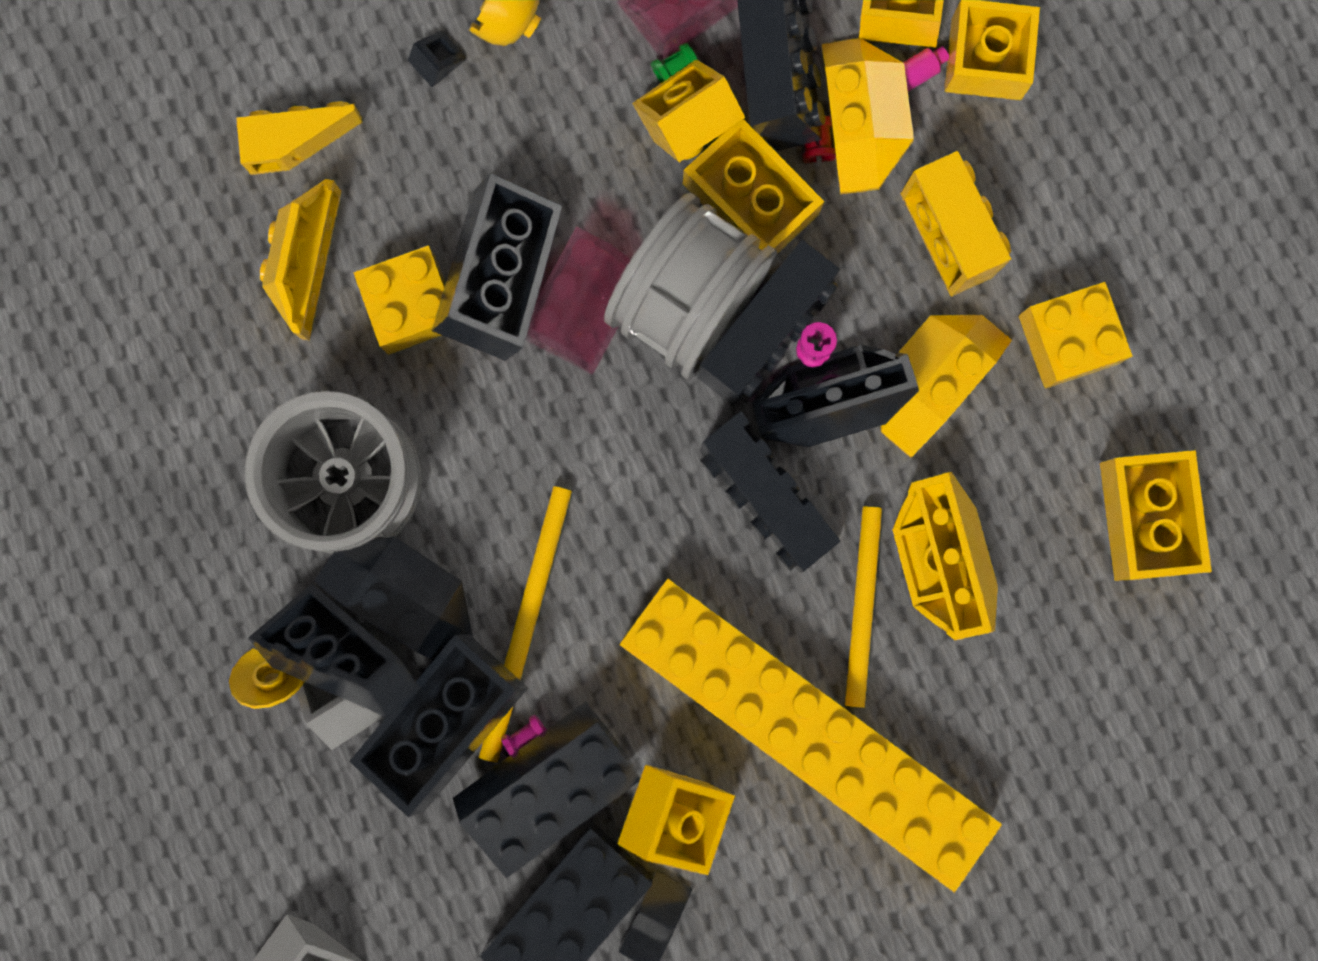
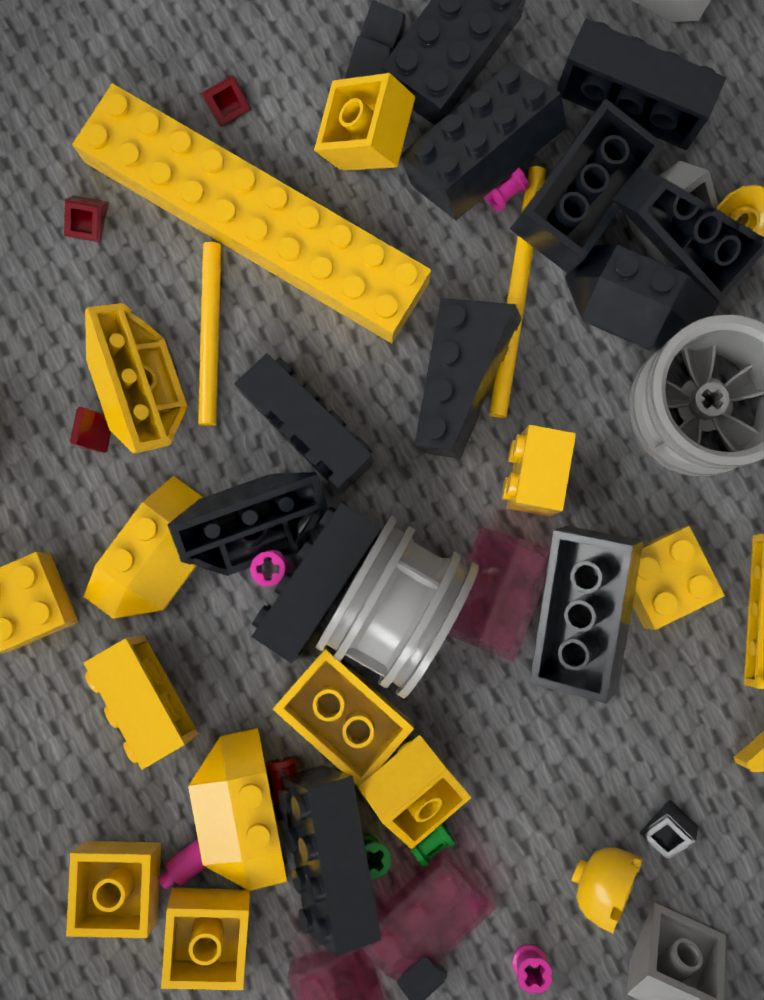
camera: 175 degrees right, 0 degrees up
none -> dark red slope [64,195,109,242]
none -> dark red slope [70,407,111,453]
none -> dark red slope [200,75,251,127]
none -> green bush [363,834,391,879]
none -> black wedge [414,298,522,459]
none -> yellow brick [501,425,576,517]
none -> black brick [557,18,727,151]

